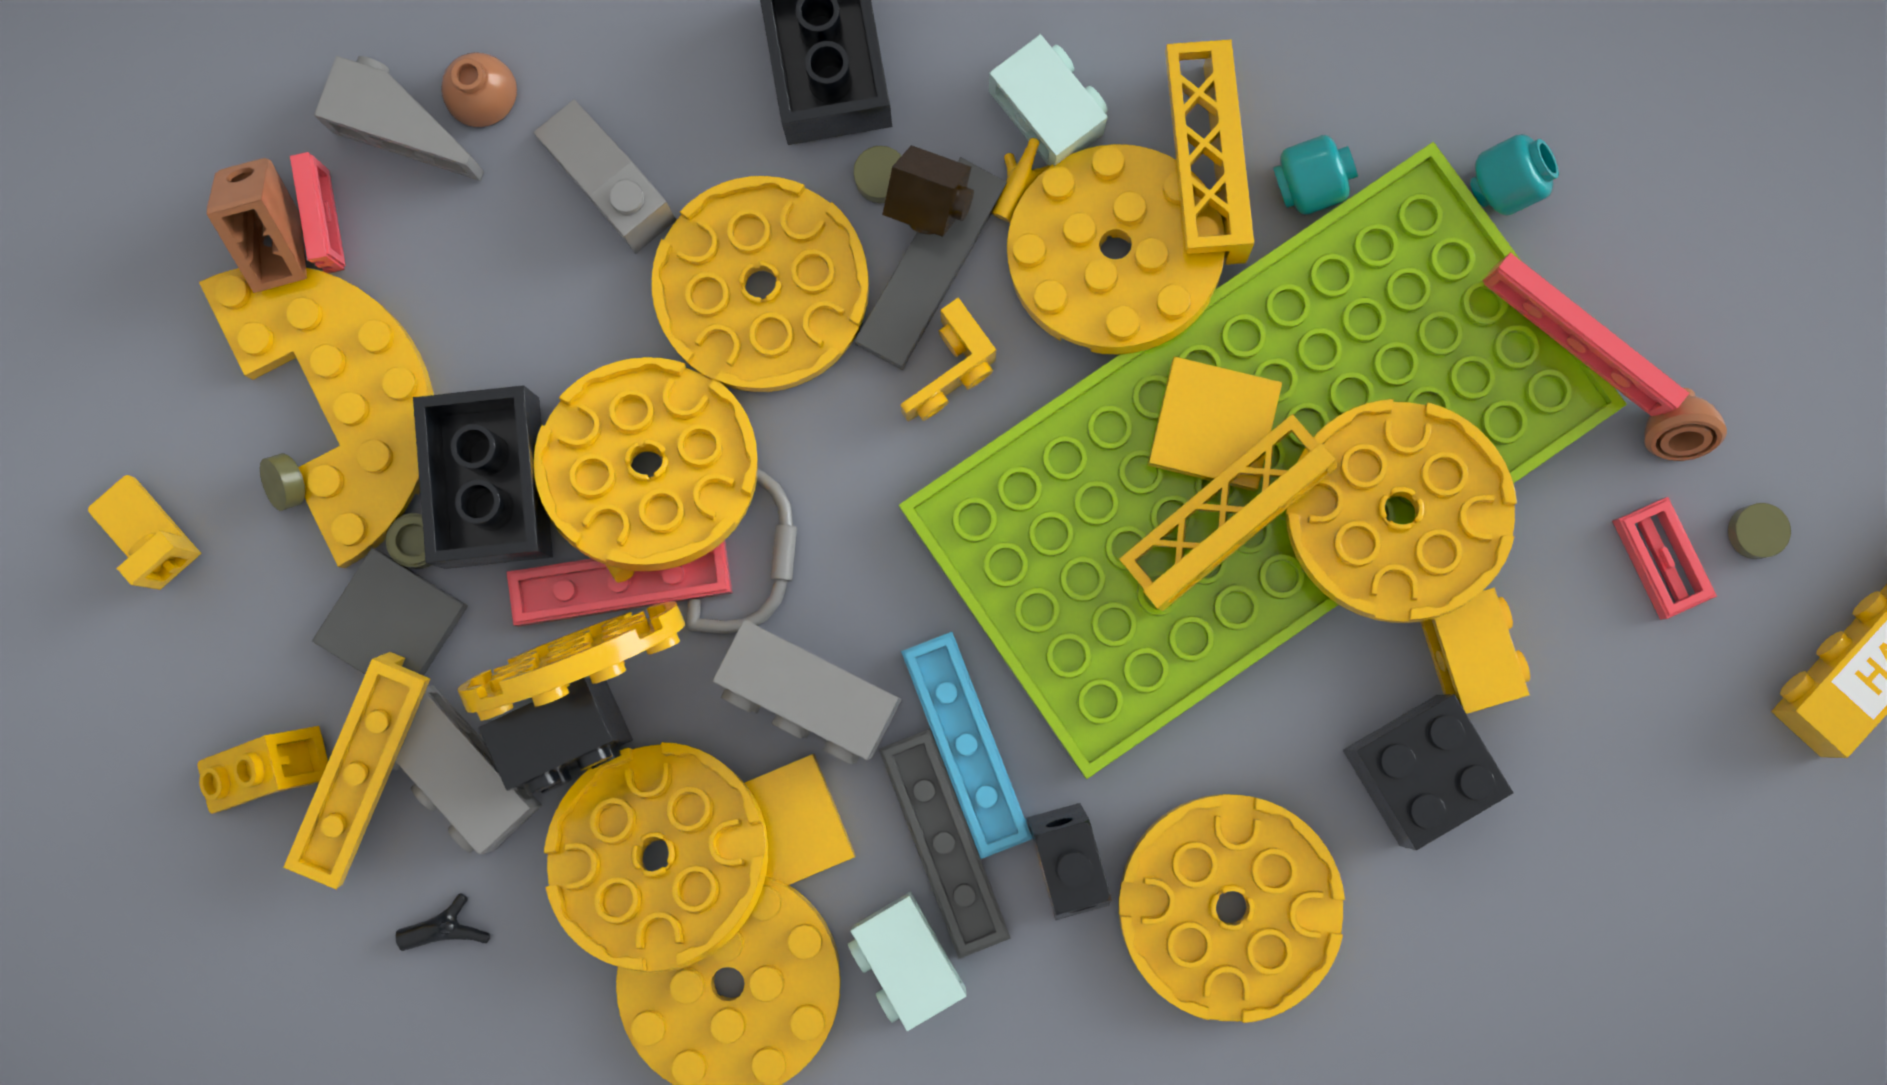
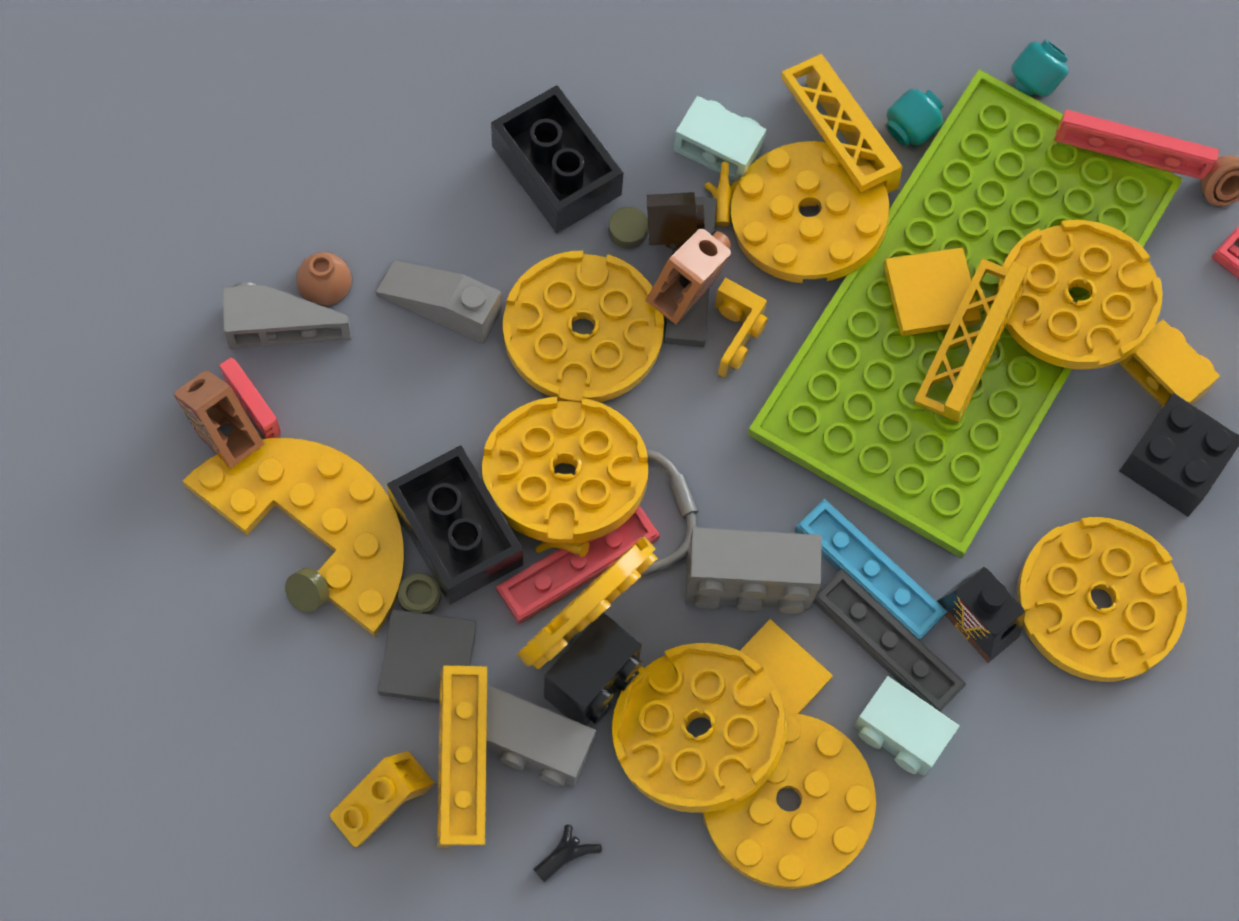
camera: 35 degrees left, 15 degrees down
yellow bracket [88,475,202,590] -> none
none -> nougat torso [645,229,731,325]

